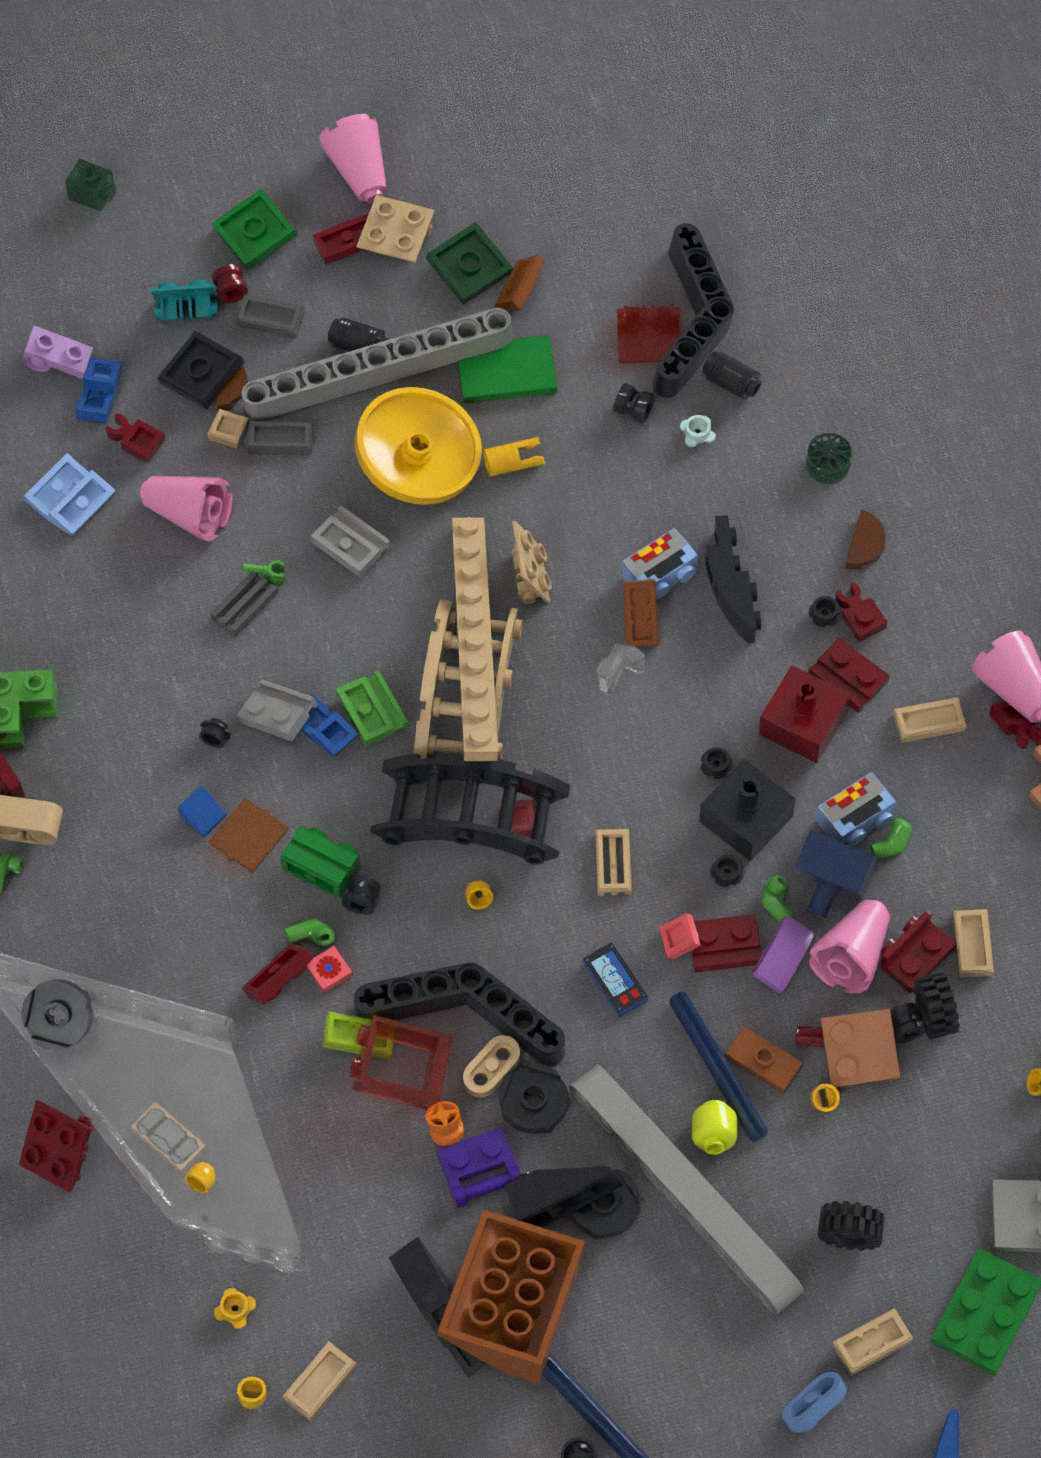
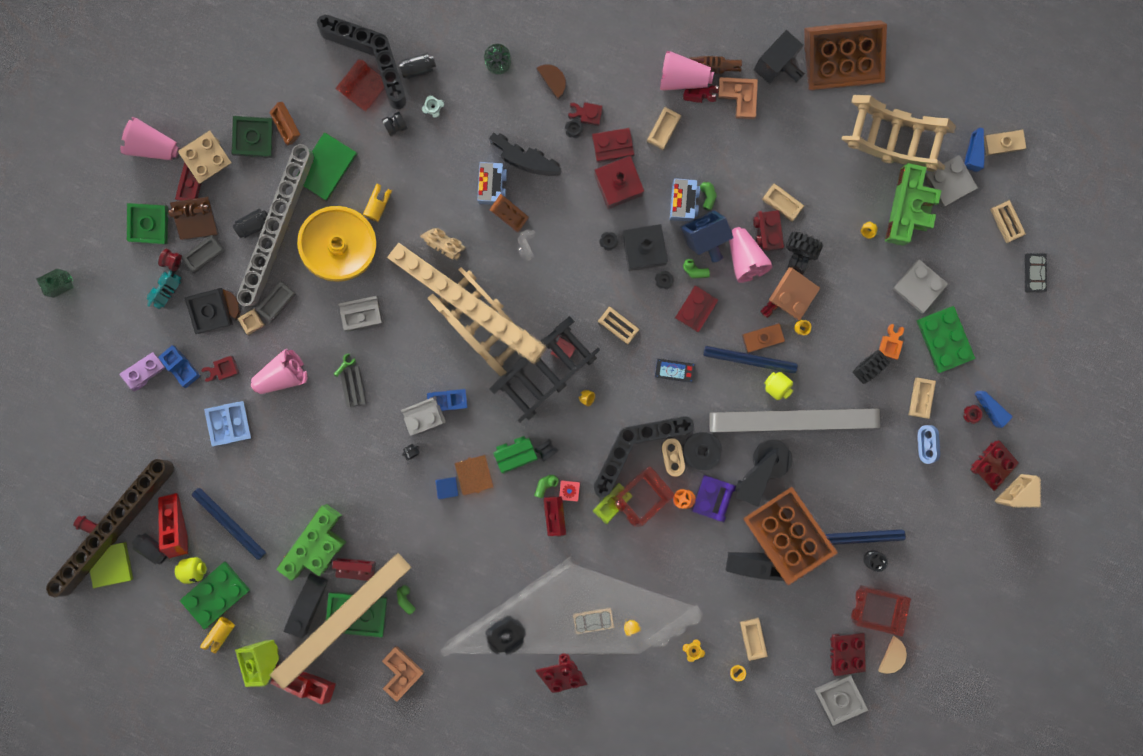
camera: 55 degrees left, 25 degrees up
bright green plate [336,670,408,747] -> none
coral tile [659,913,701,960] -> none
medium lavender slope [752,915,814,994] -> none
none -> reddish brown hinge [169,197,218,240]
none -> orange plate [879,324,904,360]
none -> dark red plate [963,405,983,424]

